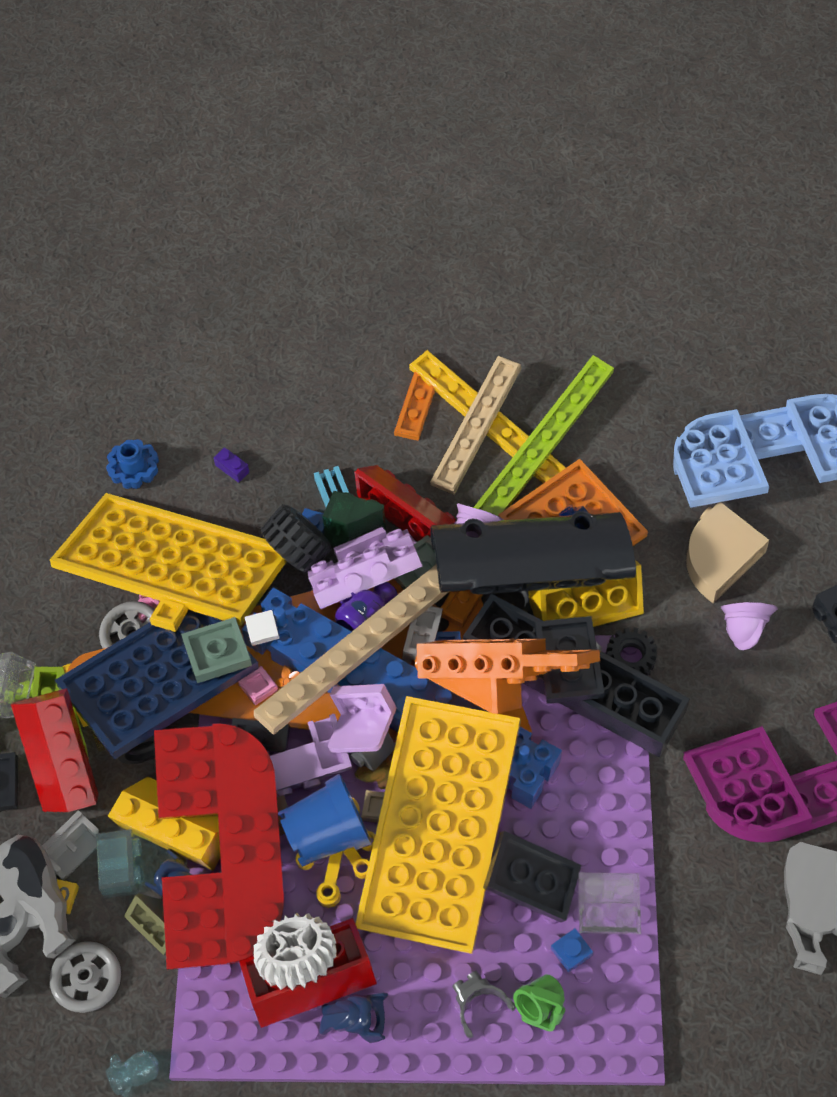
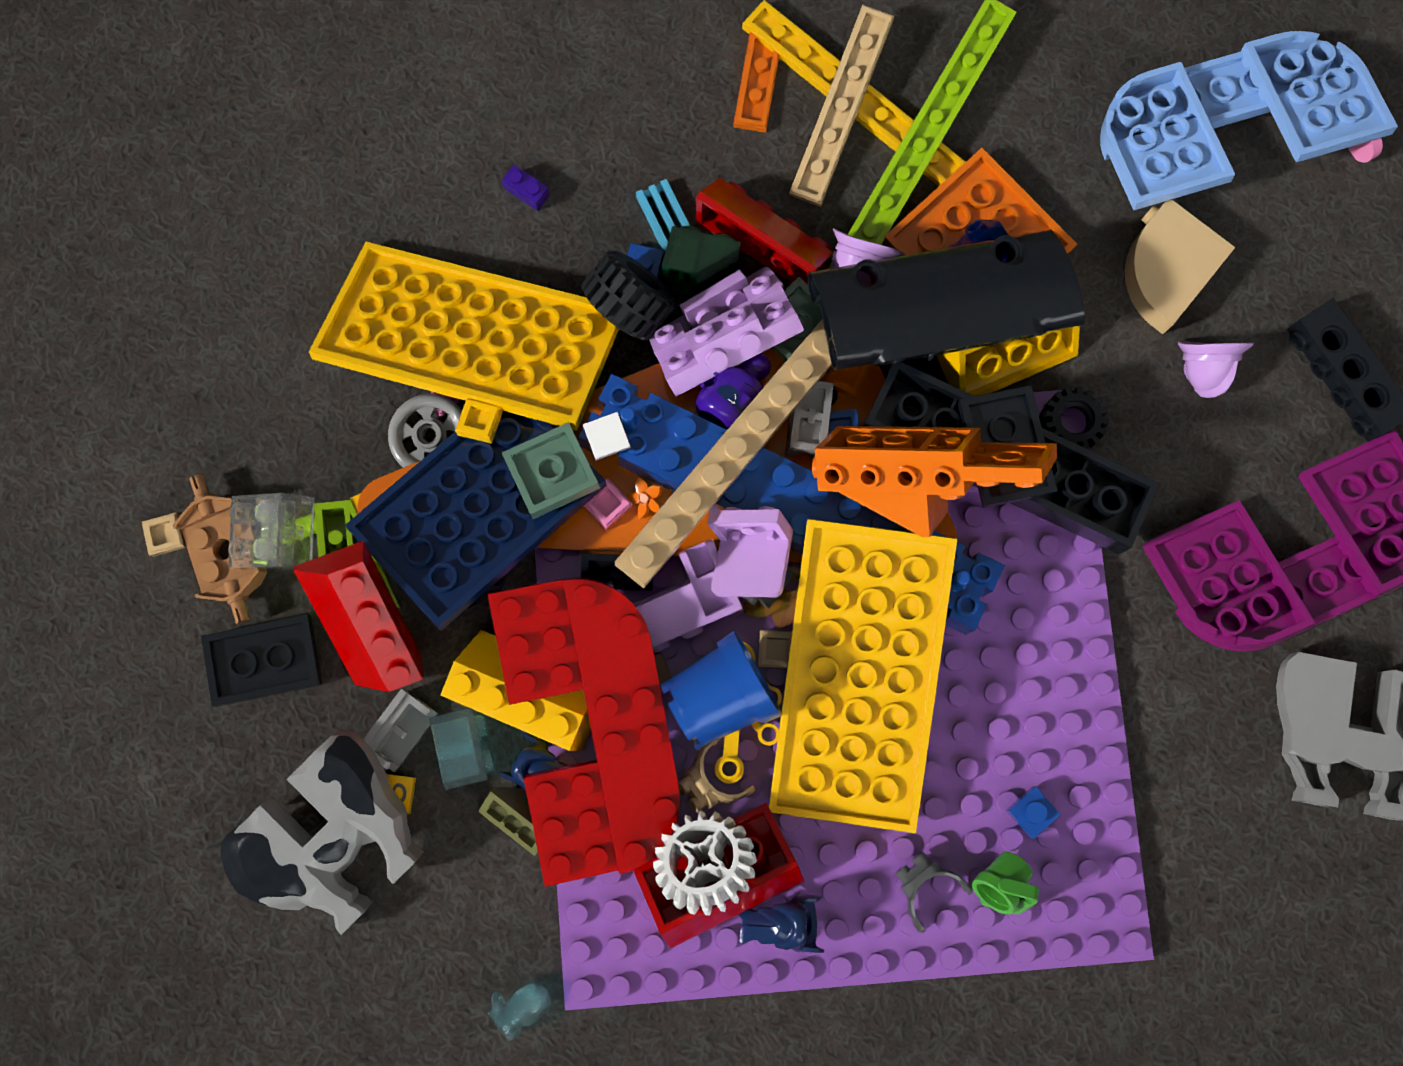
camera: 10 degrees left, 20 degrees up
light grey plate [50,941,121,1013] -> none
blue plant [106,439,159,489] -> none
black plate [483,831,582,922] -> none
clear slope [577,872,641,934] -> none
none -> tan helmet [678,738,755,813]

